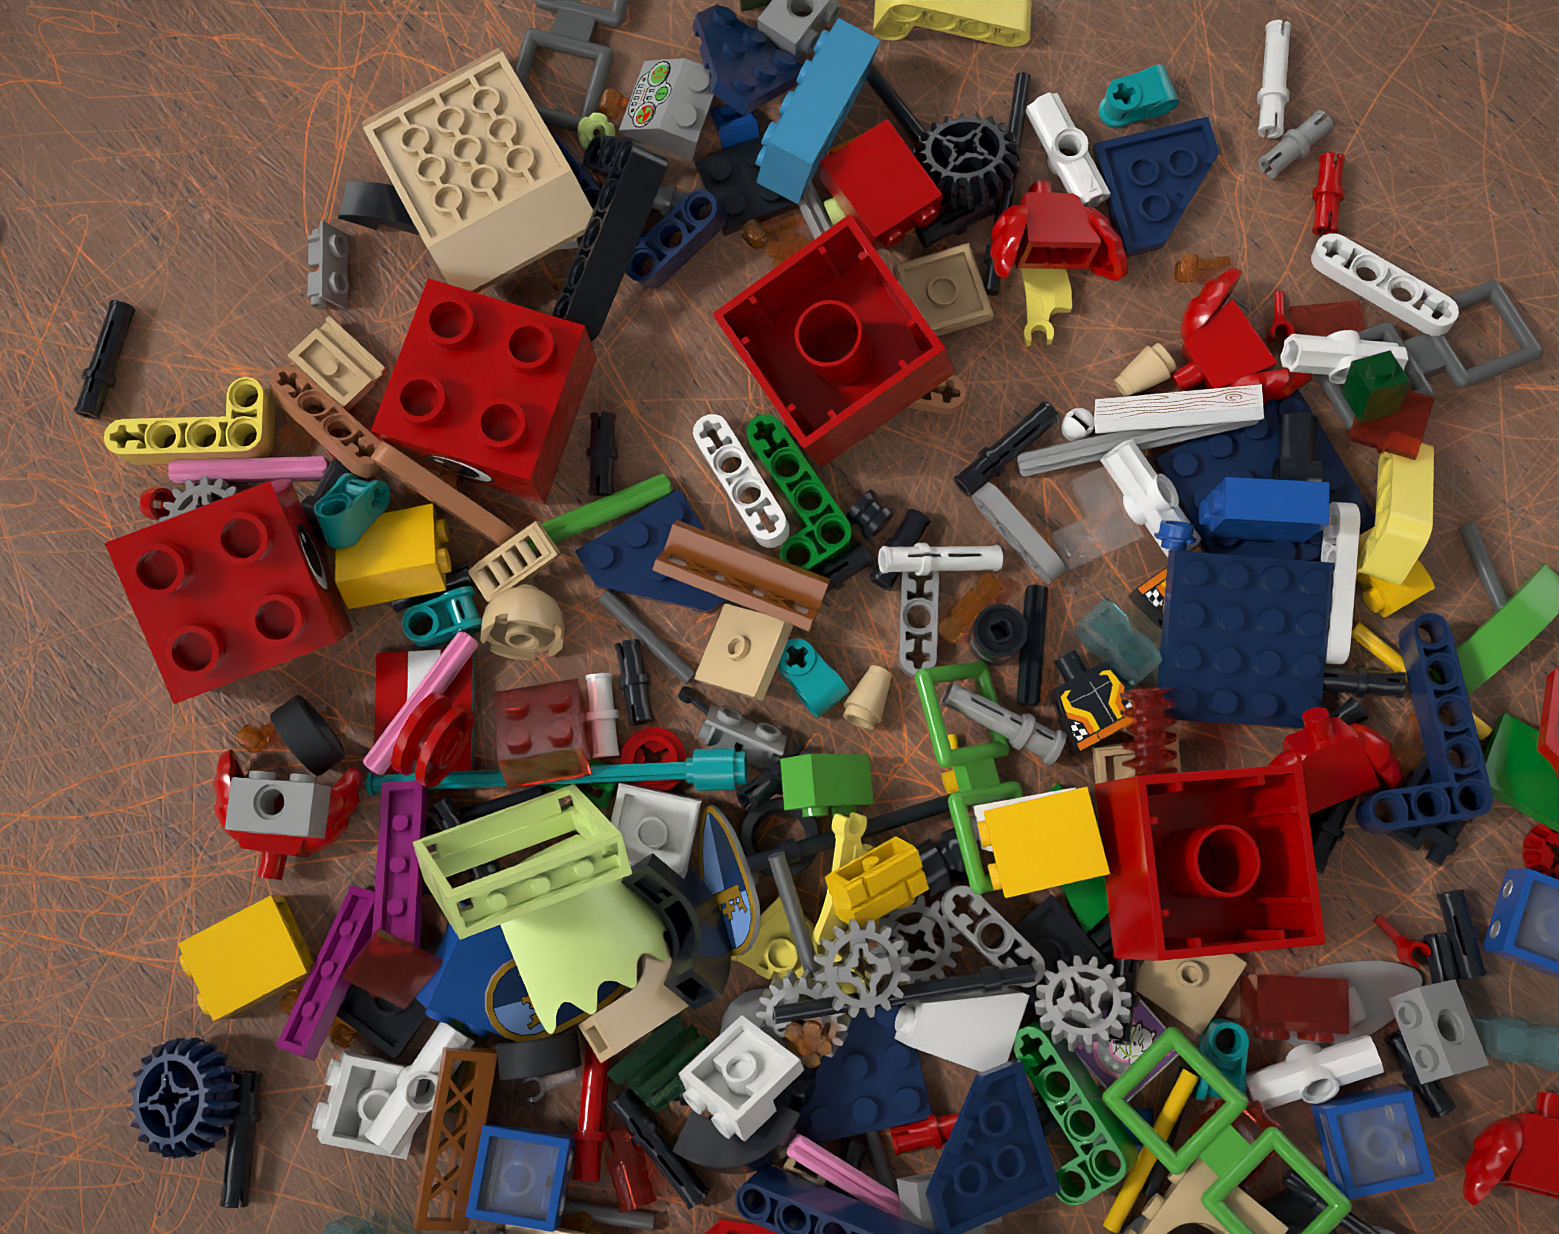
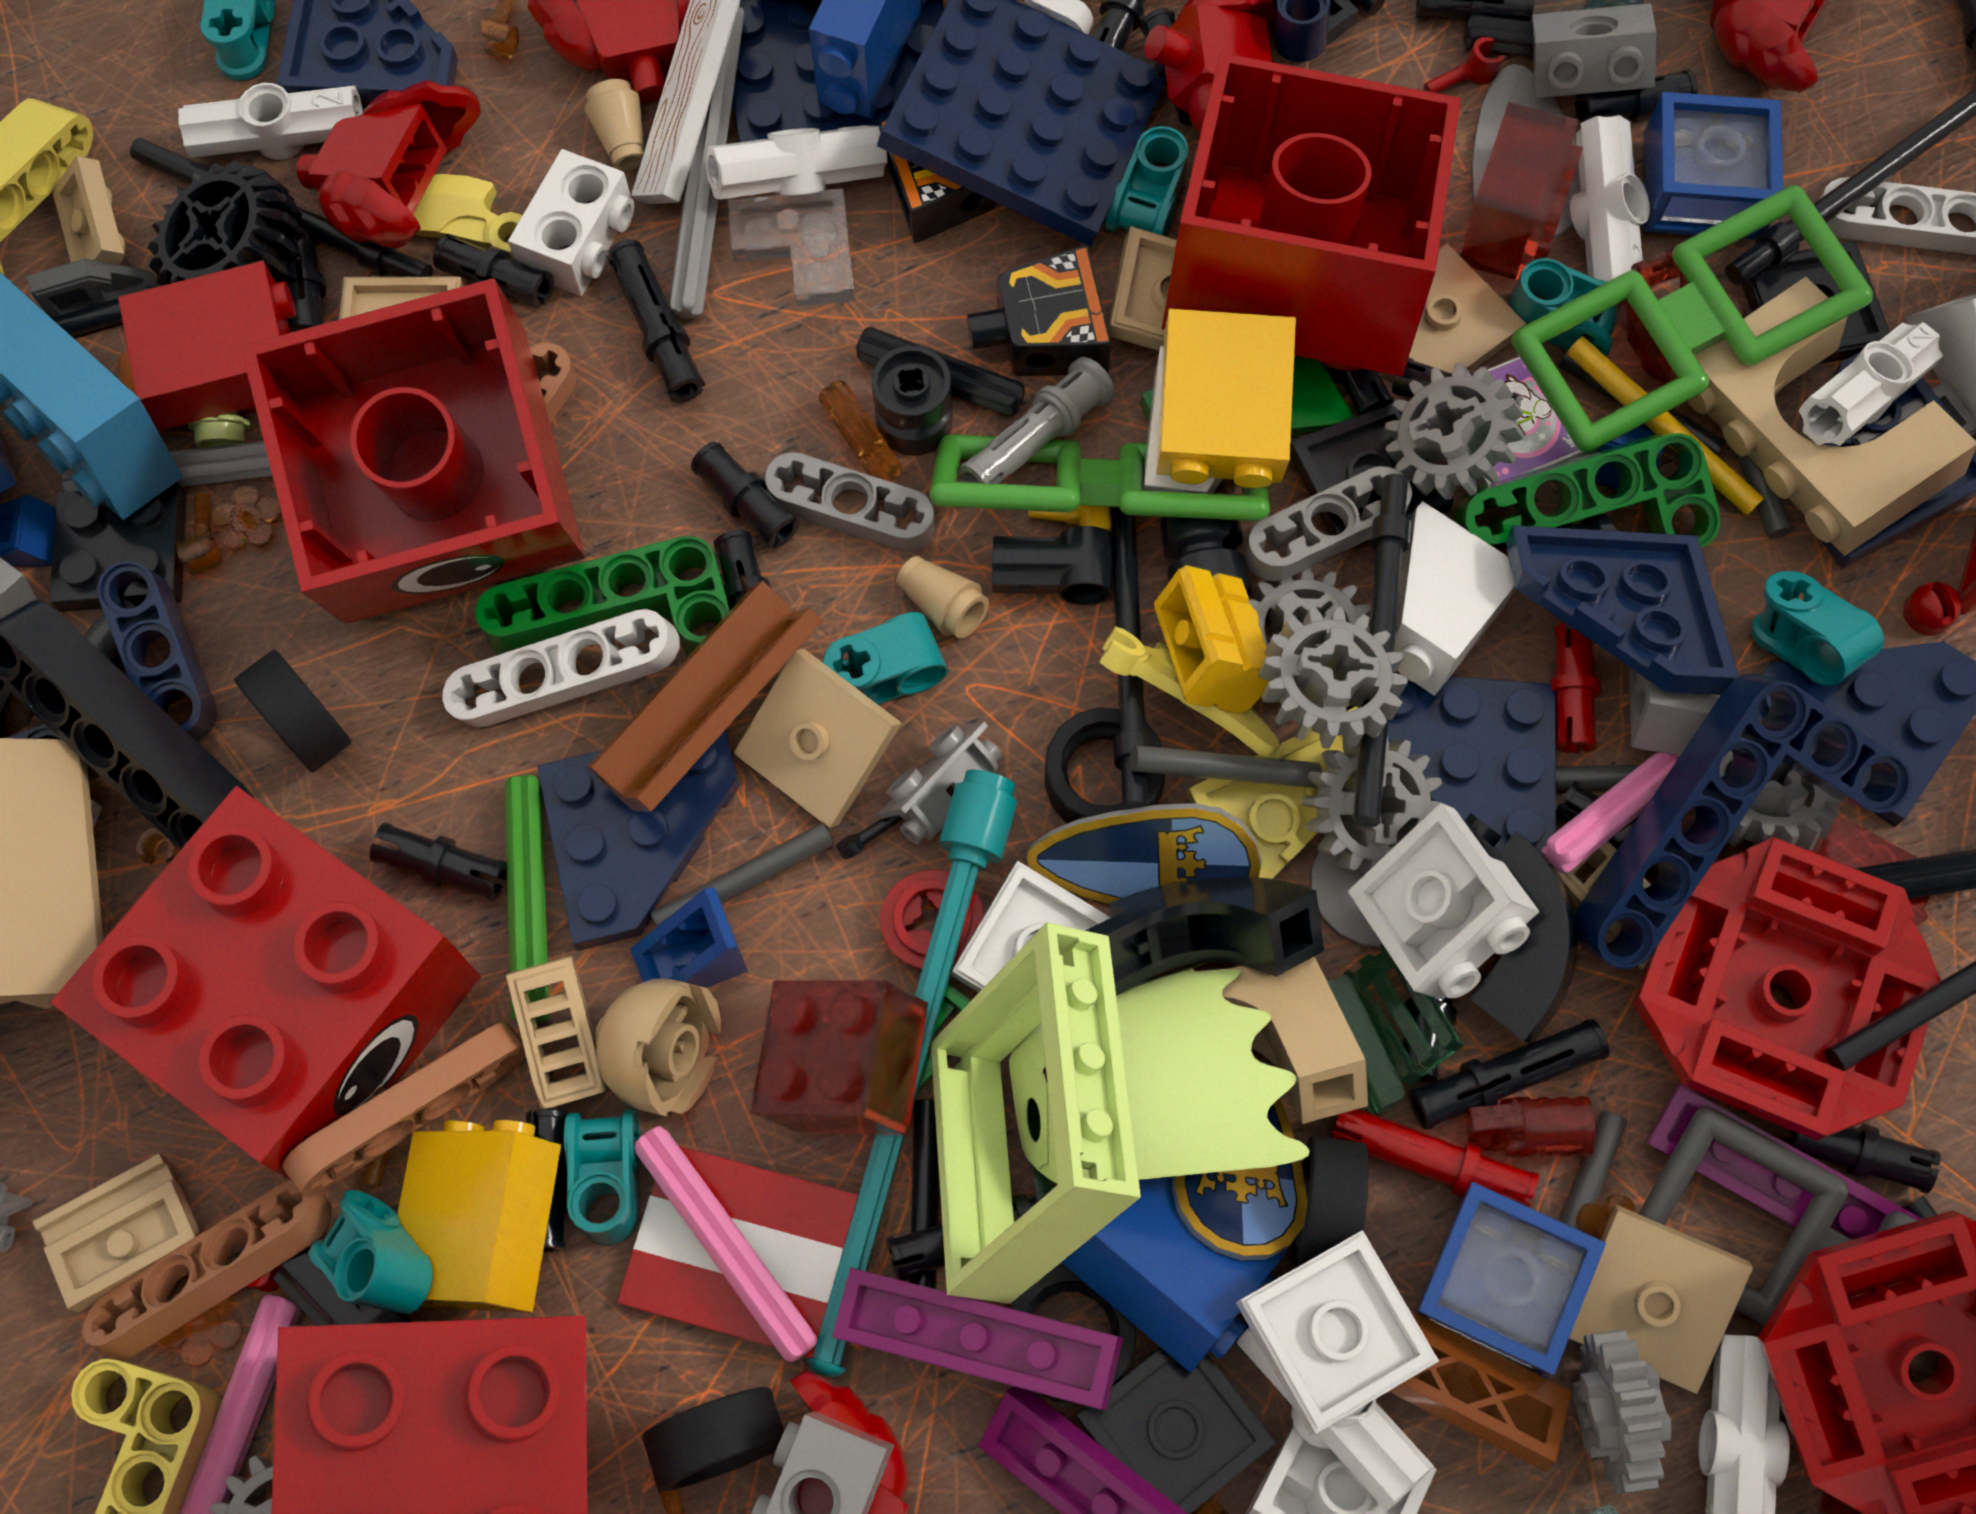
camera: 75 degrees left, 10 degrees down
clear red piece [341,928,442,1009] -> none
red wheel [391,692,475,789] -> none
clear hand [522,1069,580,1102] -> none
white pin [585,673,620,758] -> none
black pin [614,639,655,726] -> none
black pin [736,744,811,813] -> none
bright green brick [780,754,874,818] -> none
clear orange plant [784,1020,833,1068] -> none
black wheel [845,489,896,541] -> none
white pin [878,543,1003,576] -> none
light grey beam [972,482,1066,584] -> none
white hinge [1061,408,1095,442] -> none
clear light blue brick [1074,599,1162,687] -> none
clear red piece [1120,687,1178,776] -> none
blue plate [1154,520,1197,551] -> none
none -> dark grey tile [27,259,158,318]
none -> tan plate [52,156,125,265]
none -> black tyre [234,649,352,773]
none -> black pin [433,233,554,309]
none -> white brick [508,149,635,297]
none -> blue slope [630,888,748,988]
none -> black piece [992,526,1113,605]
none -> teal piece [1105,126,1188,237]
none -> white tile [1236,1230,1439,1435]

